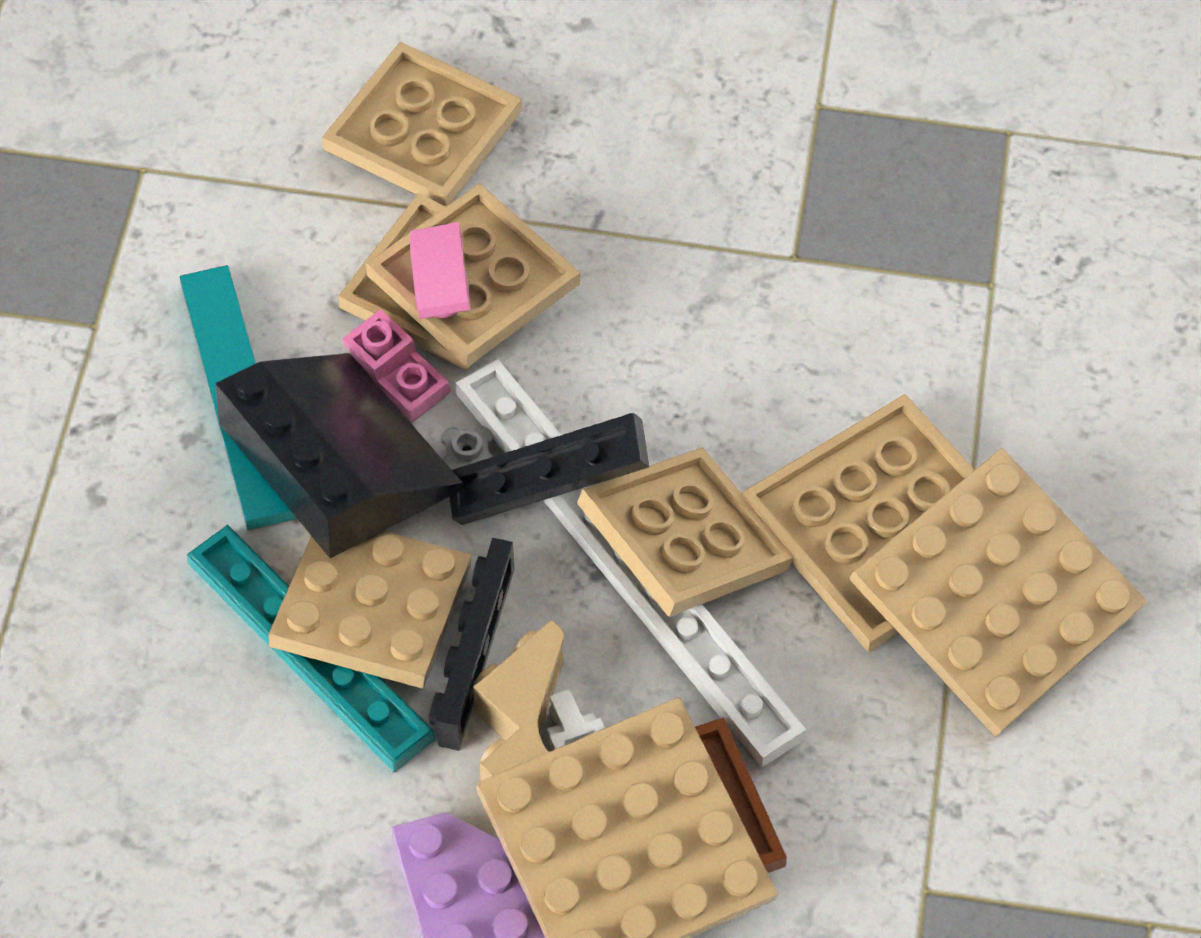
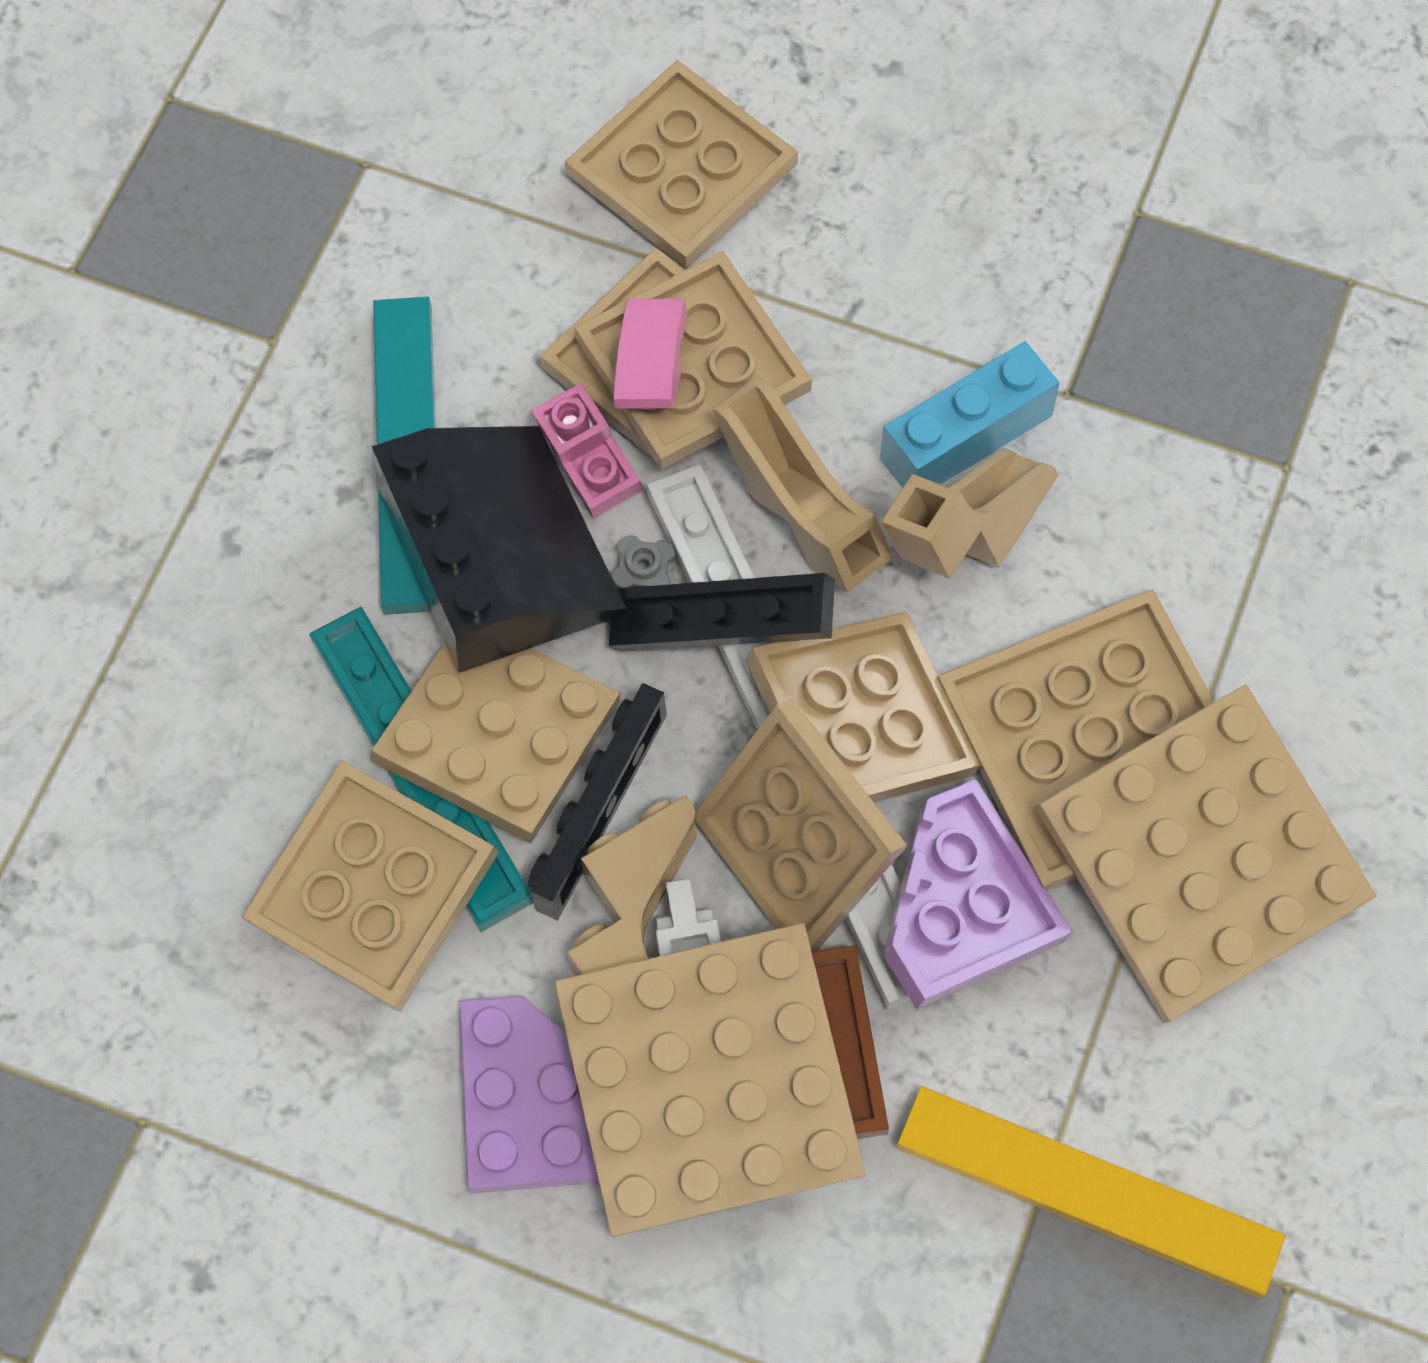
camera: 15 degrees right, 10 degrees up
none -> tan plate [242,760,499,1012]
none -> tan plate [695,699,907,952]
none -> tan arch [712,376,893,592]
none -> medium azure brick [880,341,1060,488]
none -> tan arch [881,448,1059,579]
none -> lavender plate [884,779,1073,1010]
none -> yellow tile [896,1086,1286,1299]

